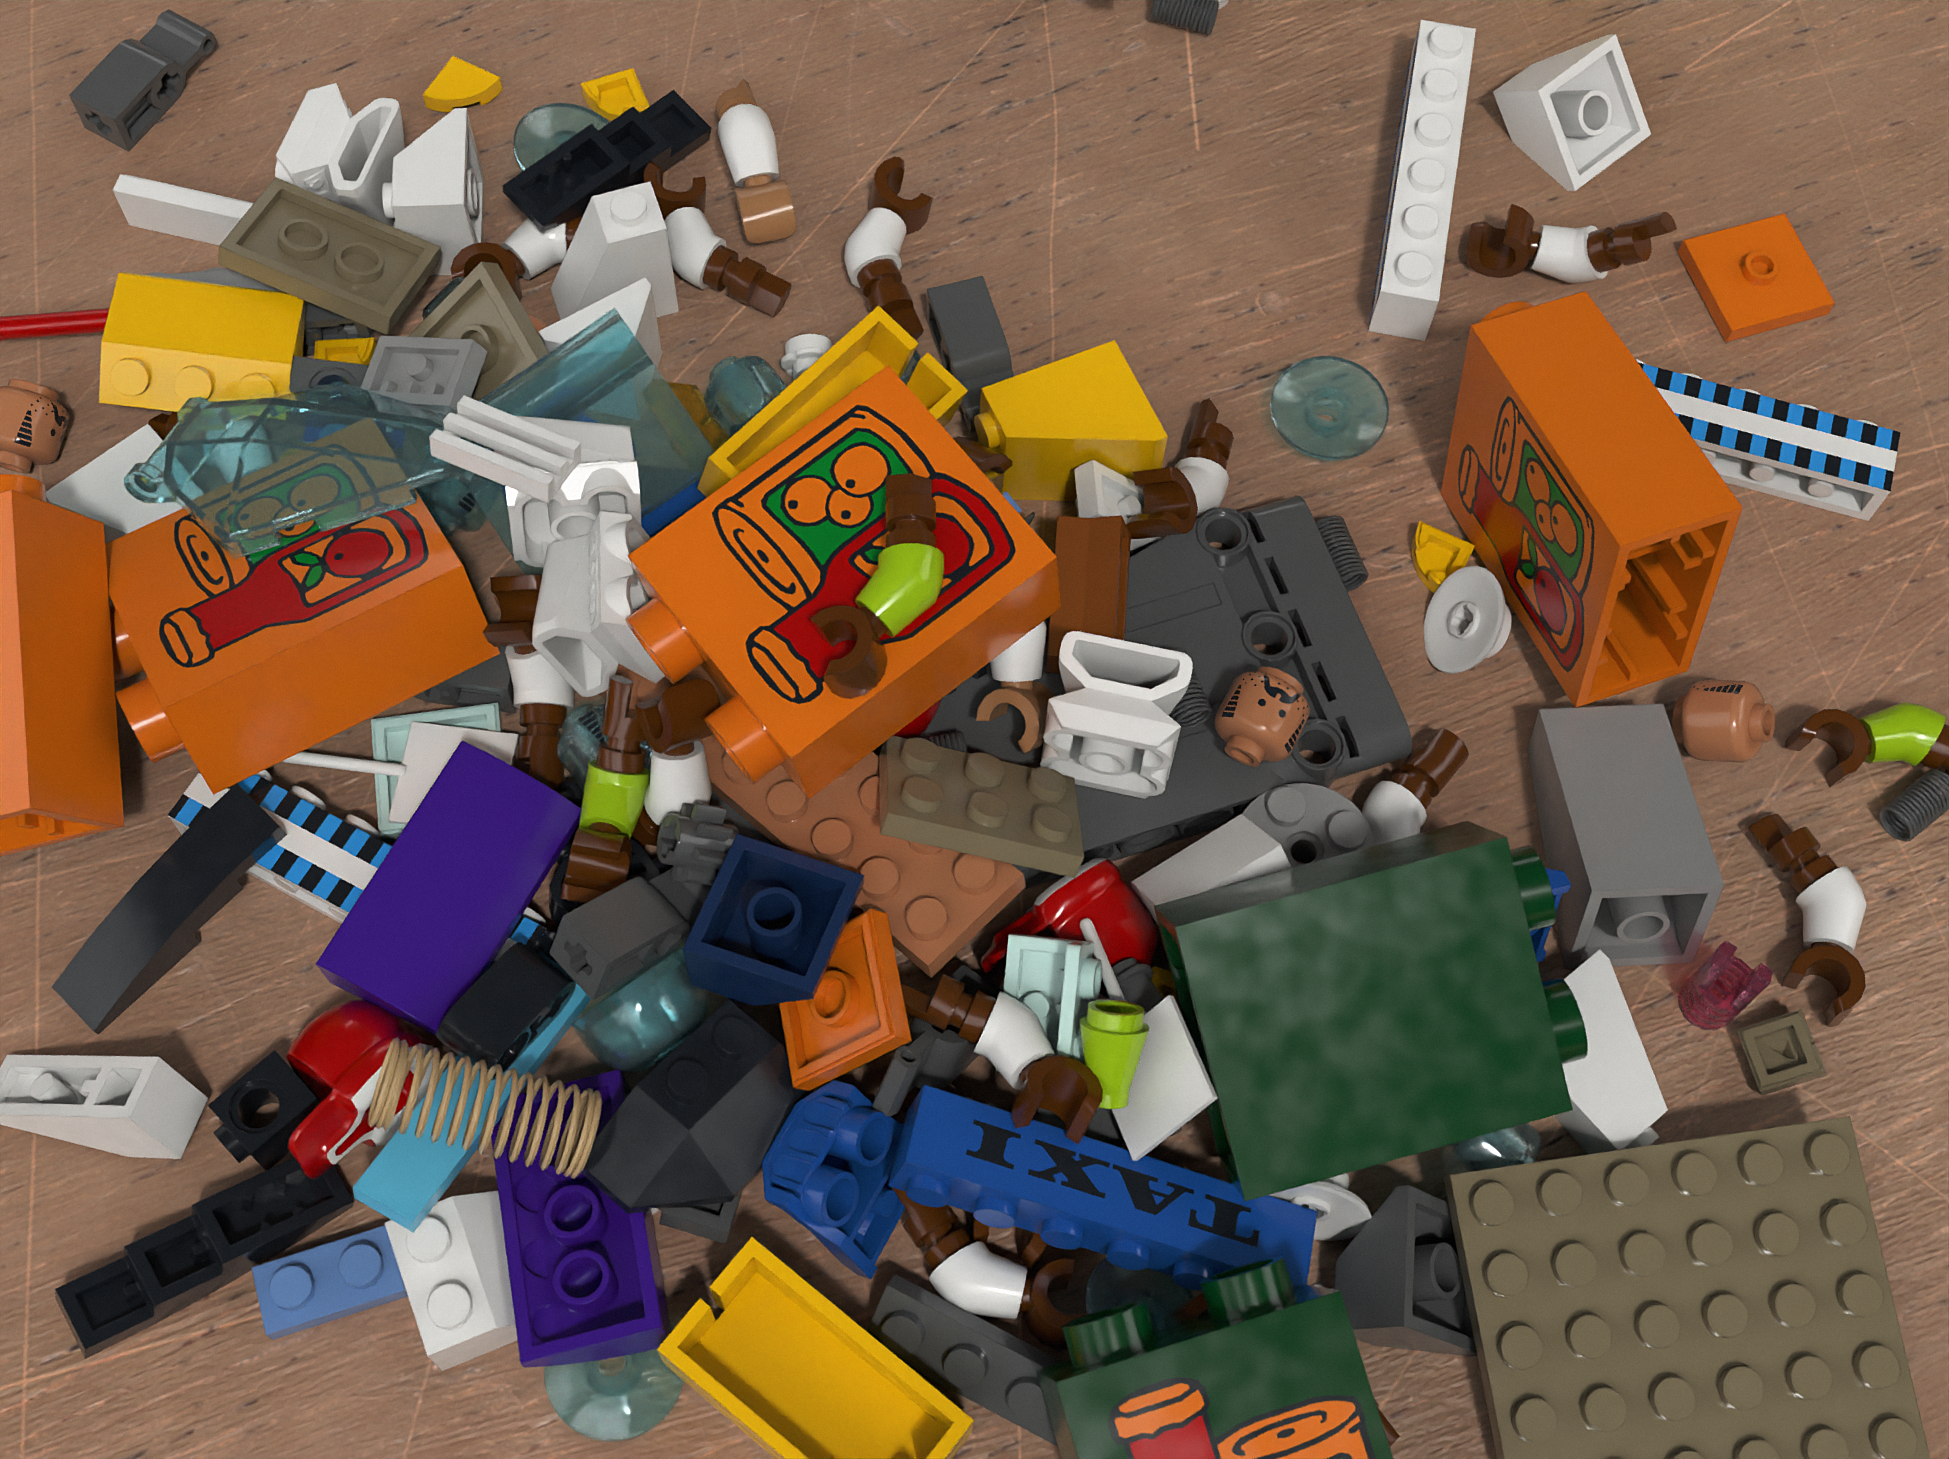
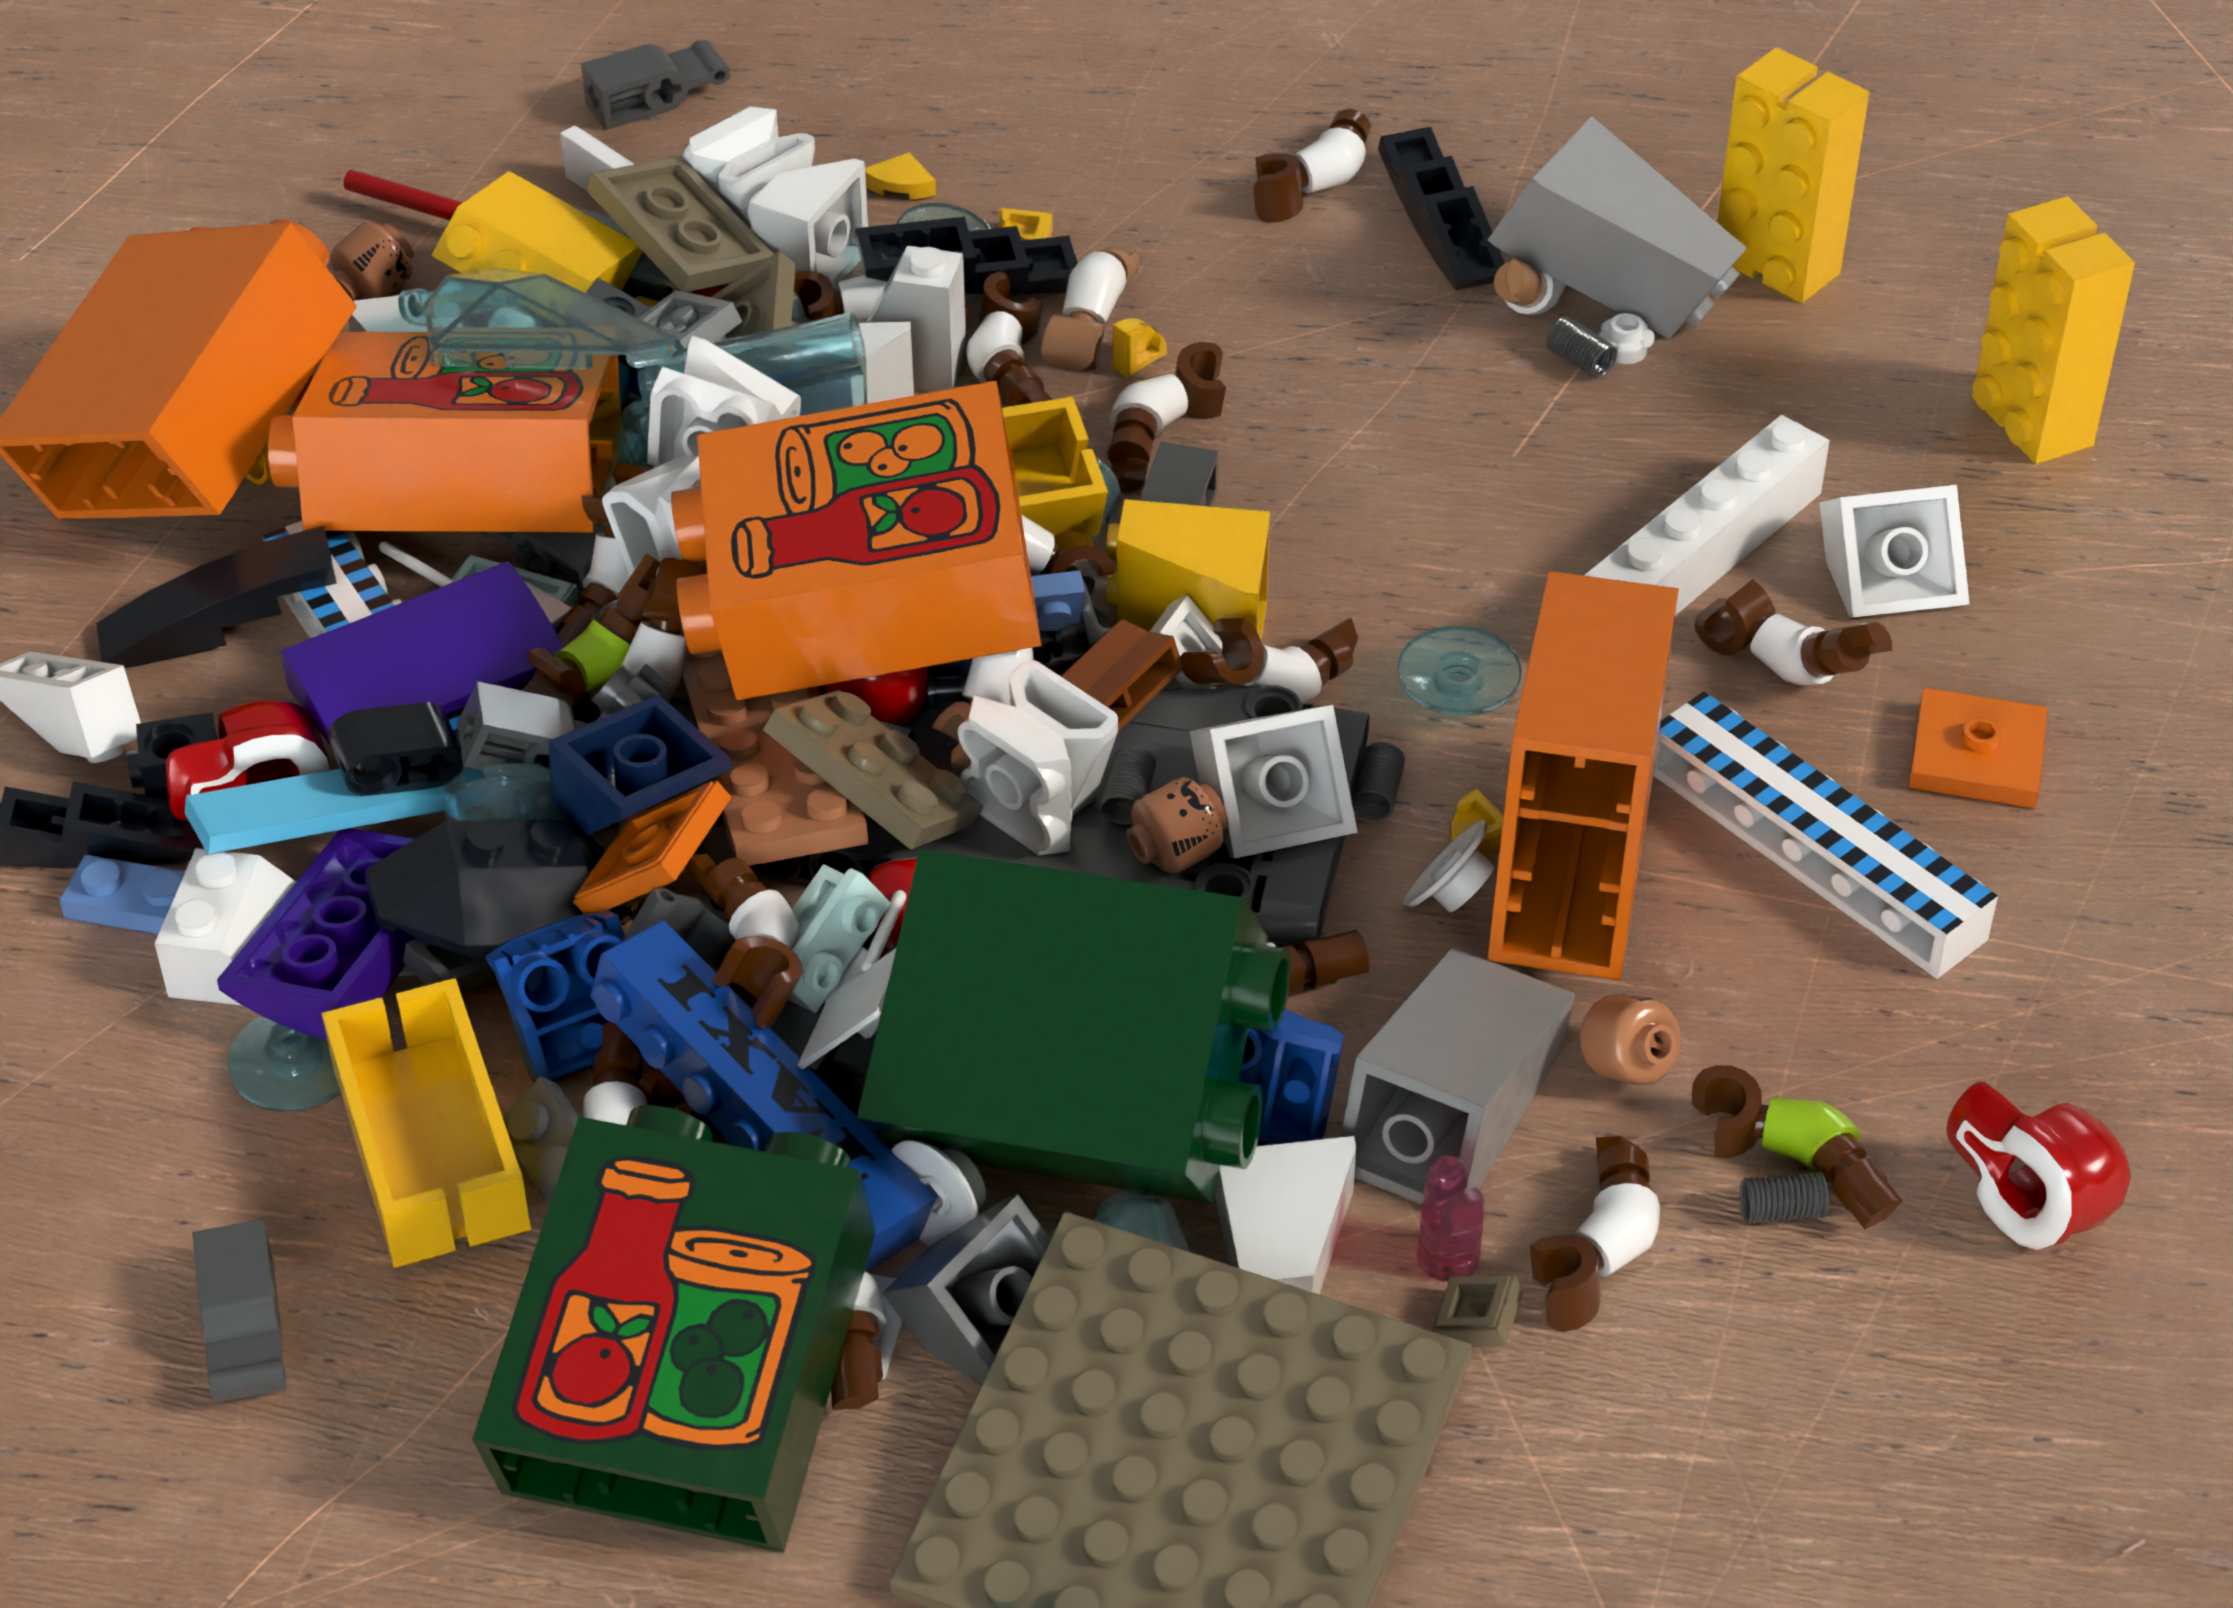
camera: 35 degrees right, 20 degrees down
tan piece [368,1037,602,1179] -> none
white tile [429,395,581,503] -> none
reddish brown piece [810,473,944,699] -> none
lime cone [1079,1000,1150,1109] -> none
none -> yellow tile [1113,318,1167,378]
none -> white slope [1189,705,1358,858]

